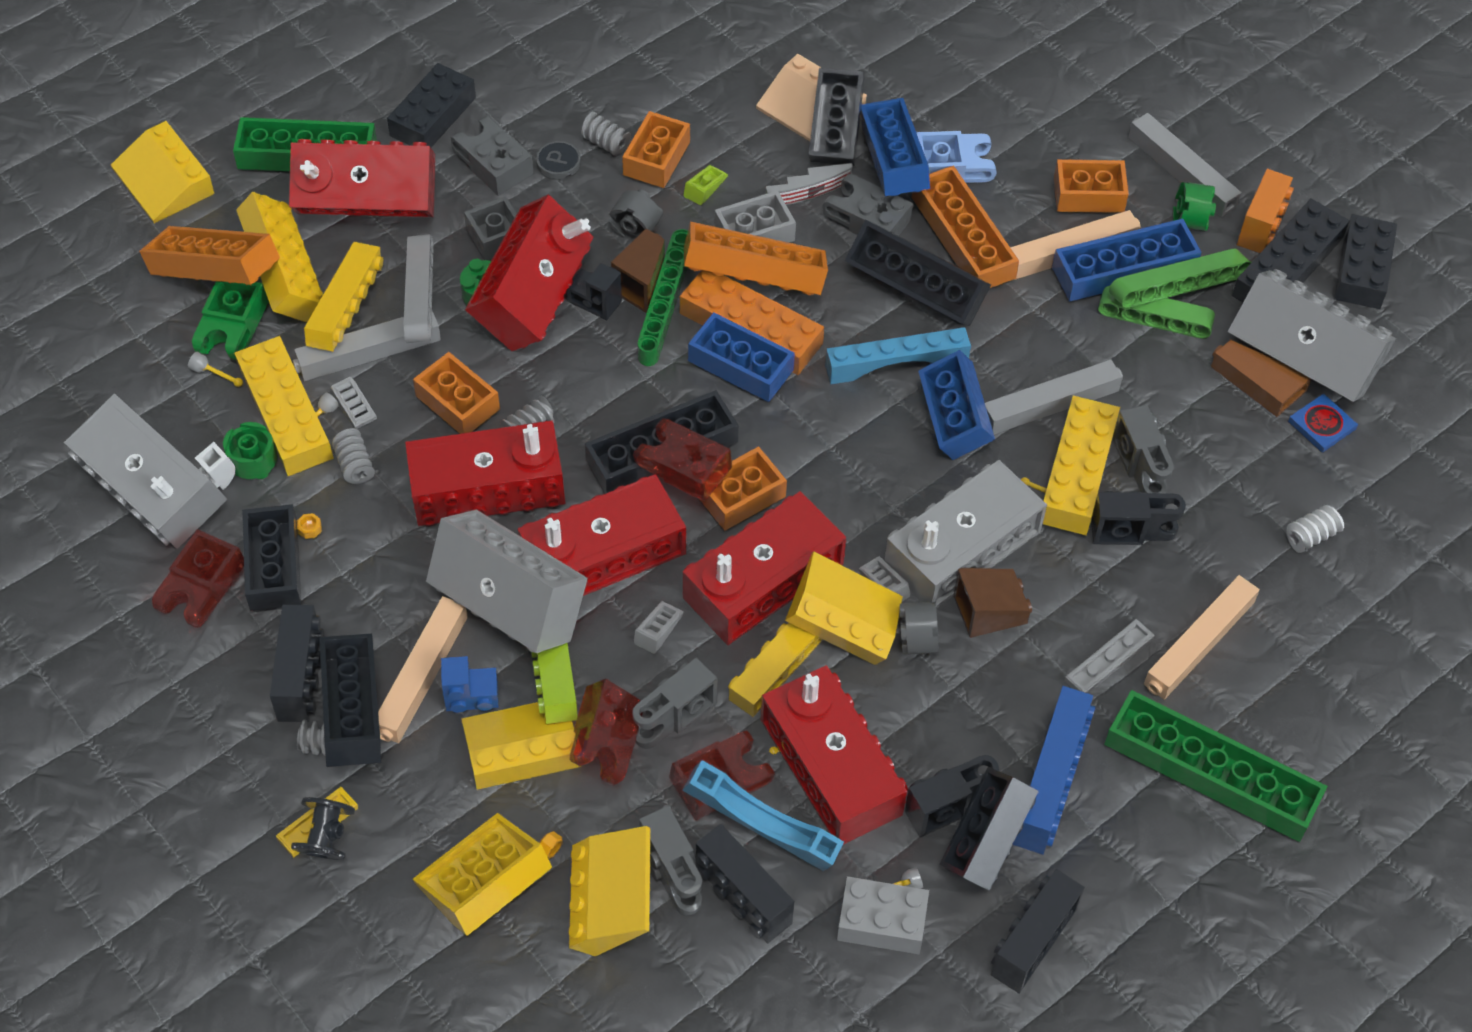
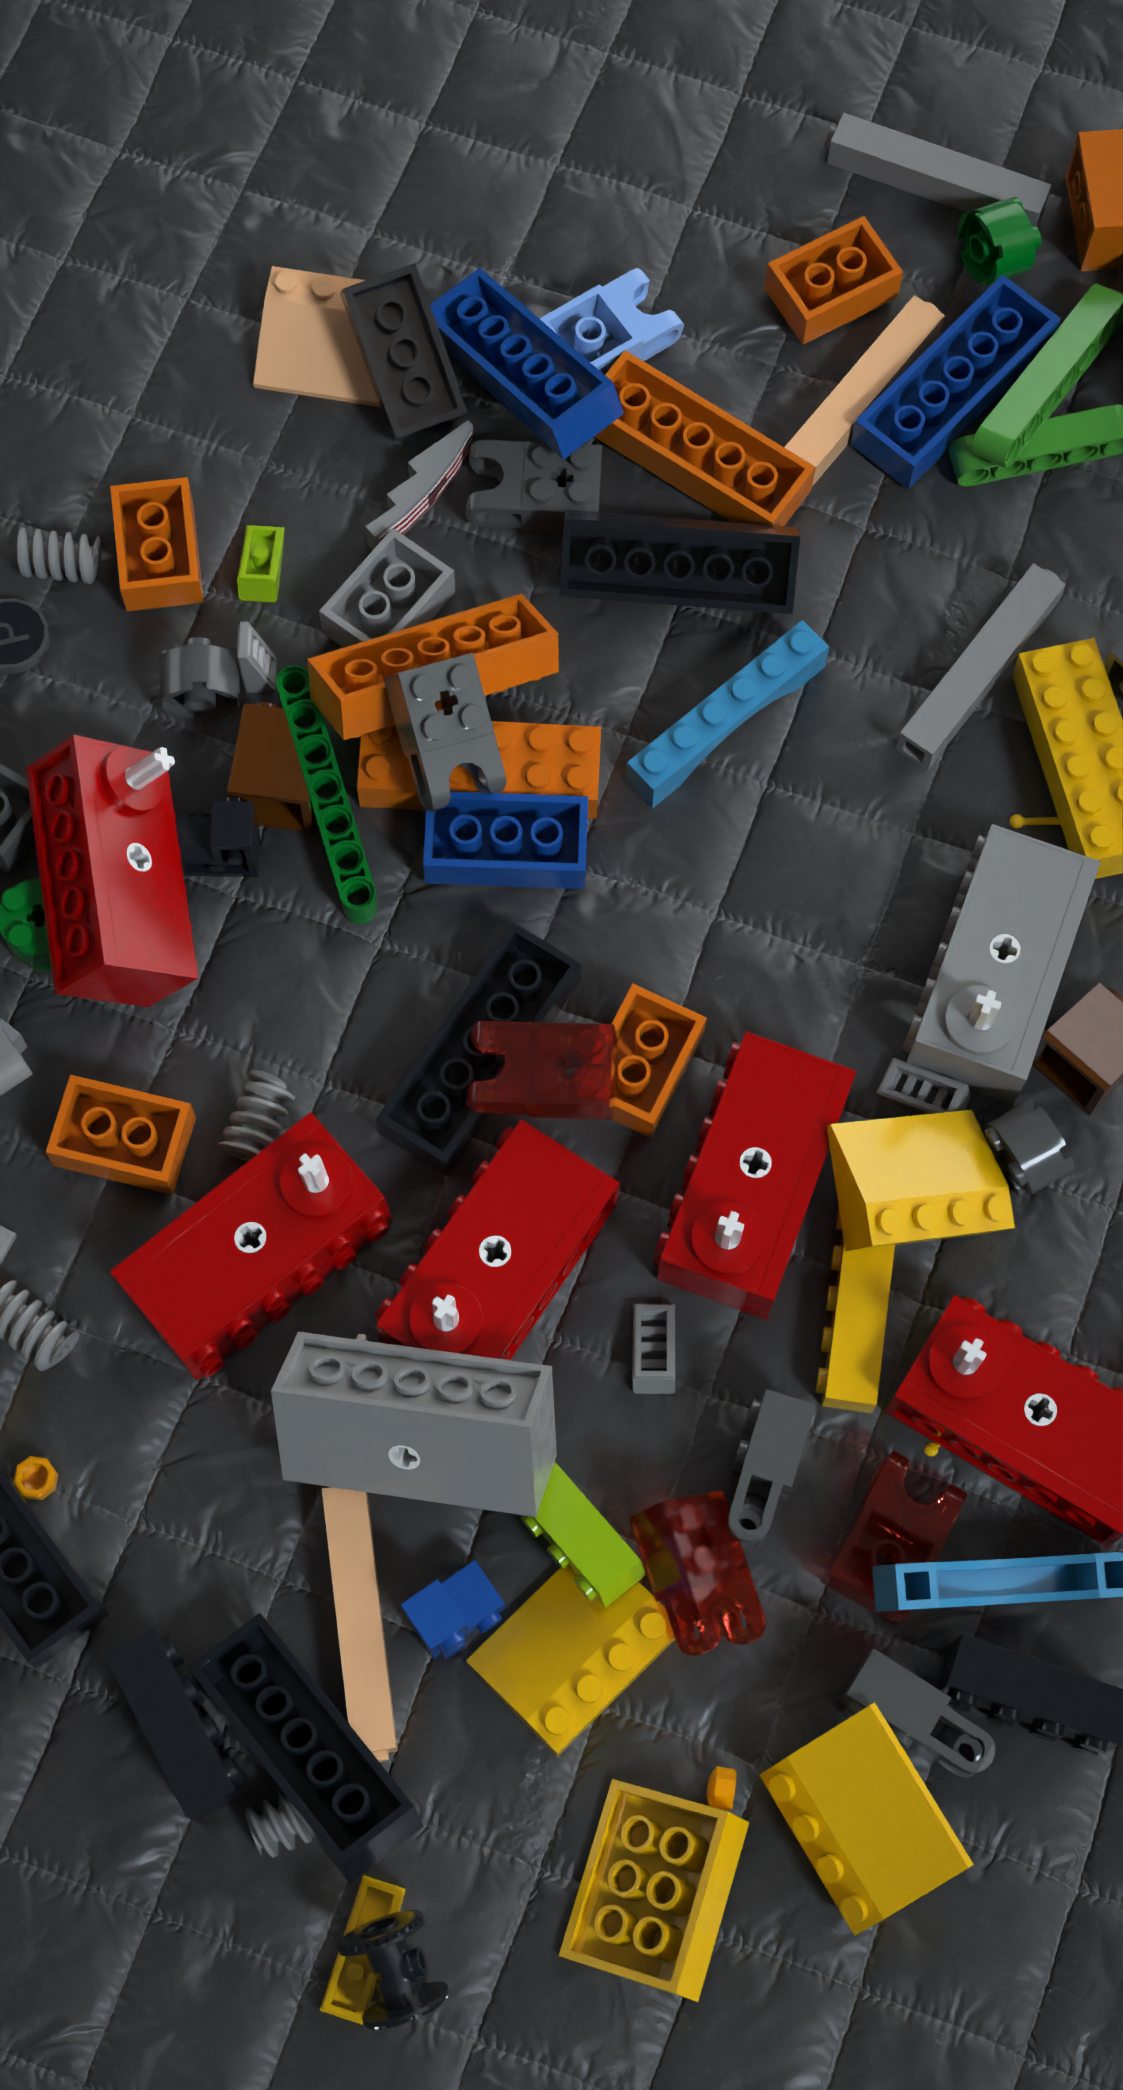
camera: 30 degrees left, 15 degrees up
blue brick [918,350,995,460] -> none
none -> light grey slope [237,622,277,693]
none -> dark grey brick [383,653,506,812]

